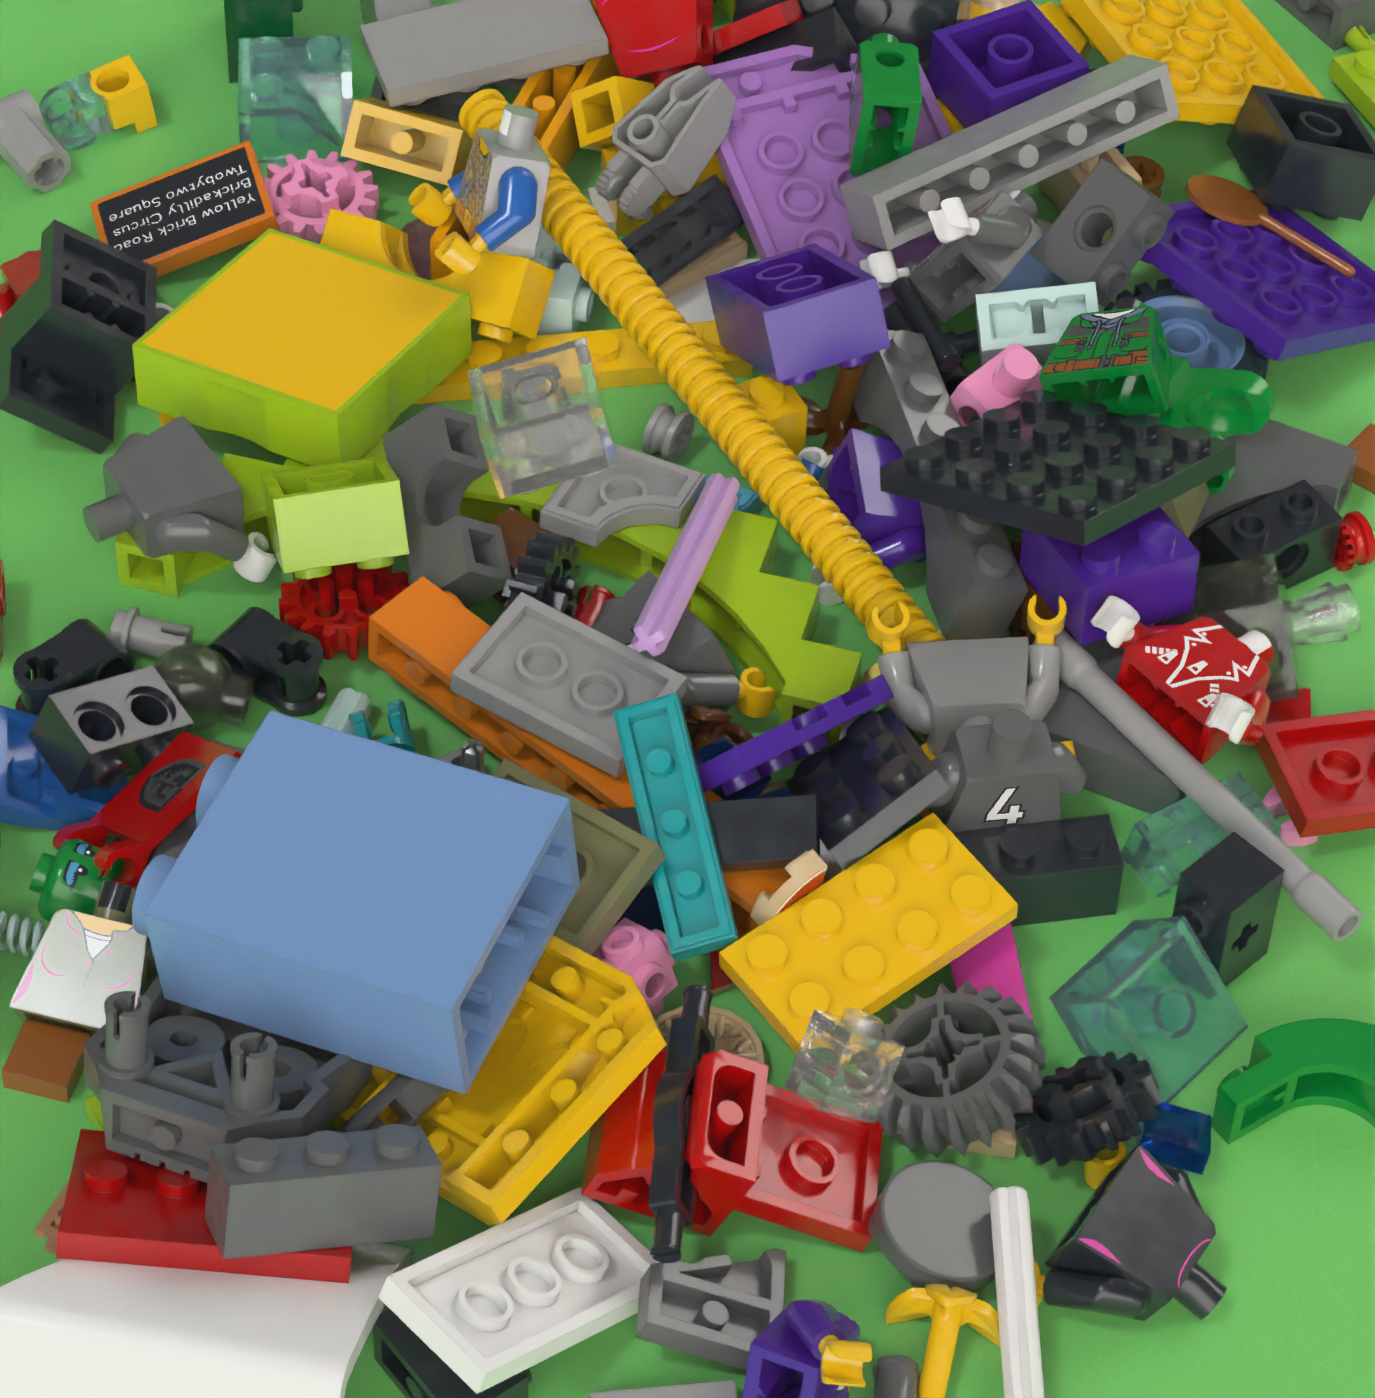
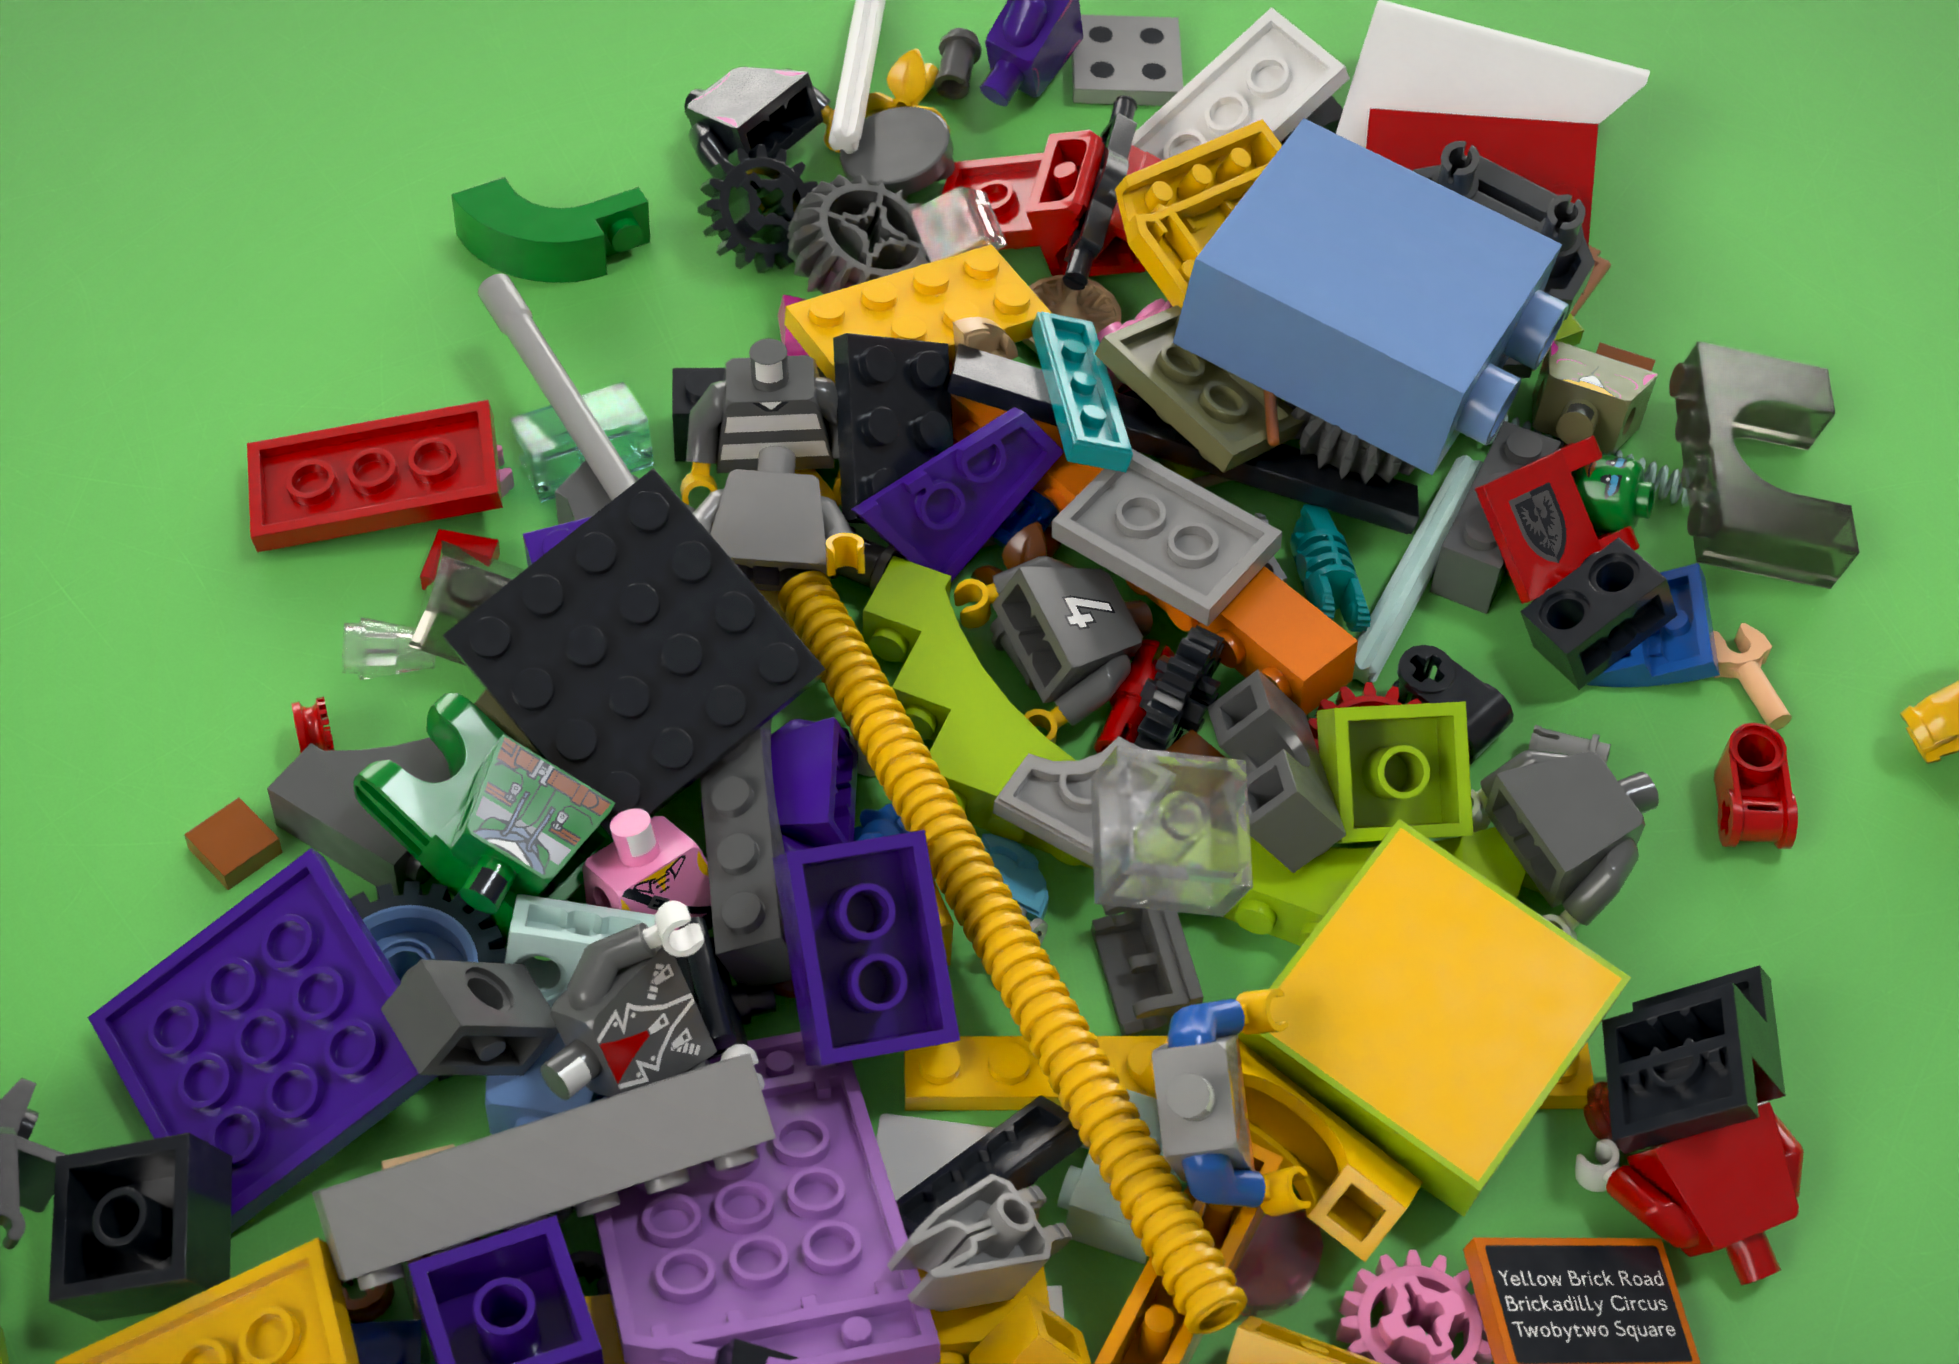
camera: 175 degrees left, 5 degrees up
black piece [13,619,136,716] -> none
clear smoke piece [153,643,254,731] -> none
dark grey brick [205,1124,442,1259] -> none
lavender axle [631,473,740,657] -> none
dark grey wing [636,1248,786,1370] -> none
green torso [849,33,922,175] -> none
clear light blue slope [1049,916,1248,1107] -> none
red torso [1090,596,1274,765] -> none
clear blue plate [1136,1102,1212,1175] -> none
black brick [1165,832,1285,996] -> none
dark orange piece [1185,175,1355,277] -> none
black brick [1197,479,1342,615] -> none

